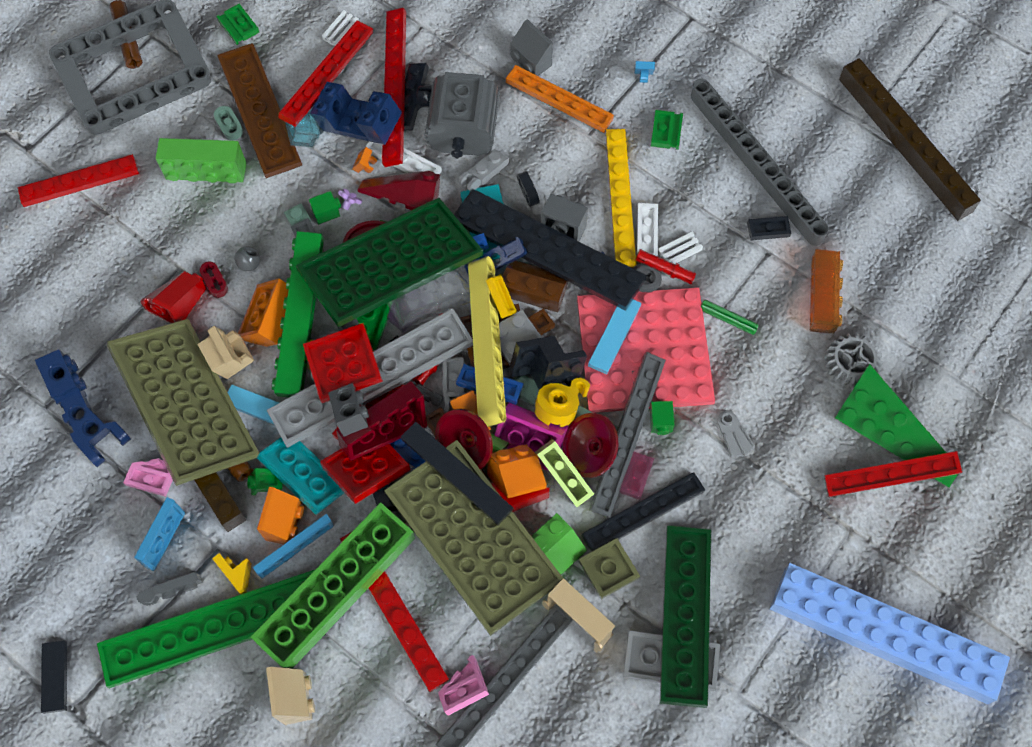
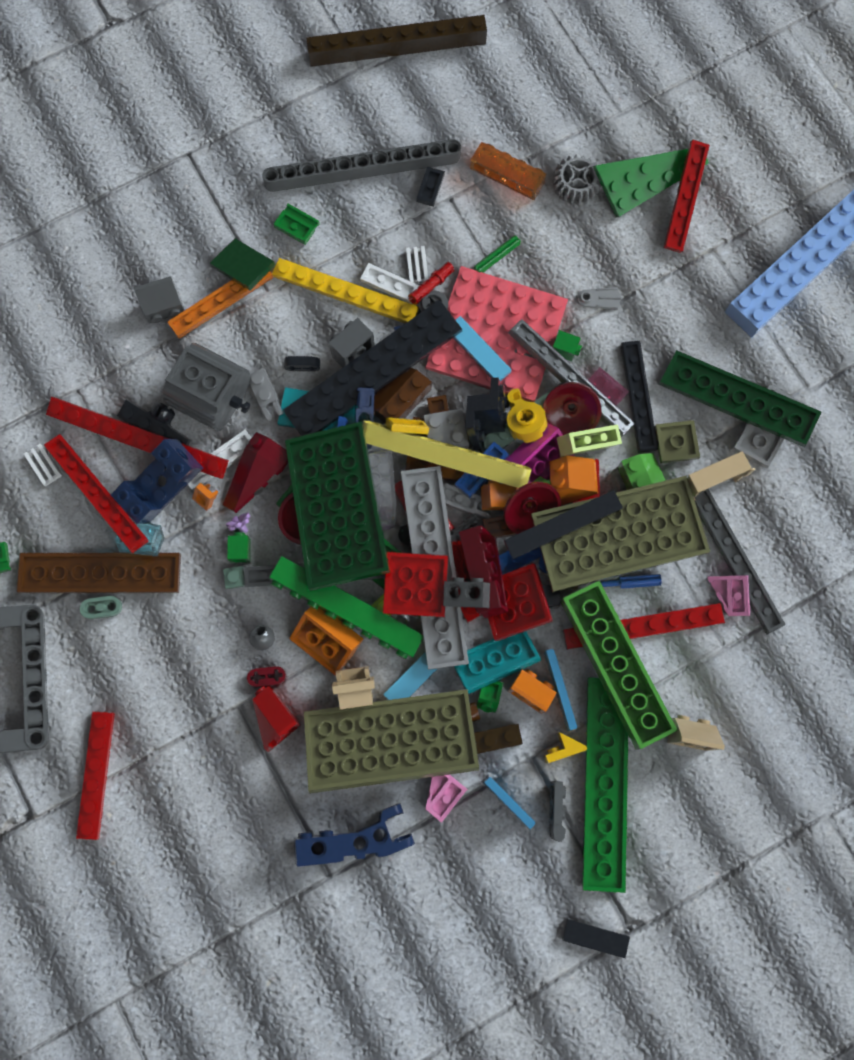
camera: 70 degrees left, 10 degrees up
bright green brick [156,138,246,183] -> none
dark azure tile [634,61,655,83] -> none
none -> dark green tile [210,238,275,291]
none -> blue axle [601,574,662,589]

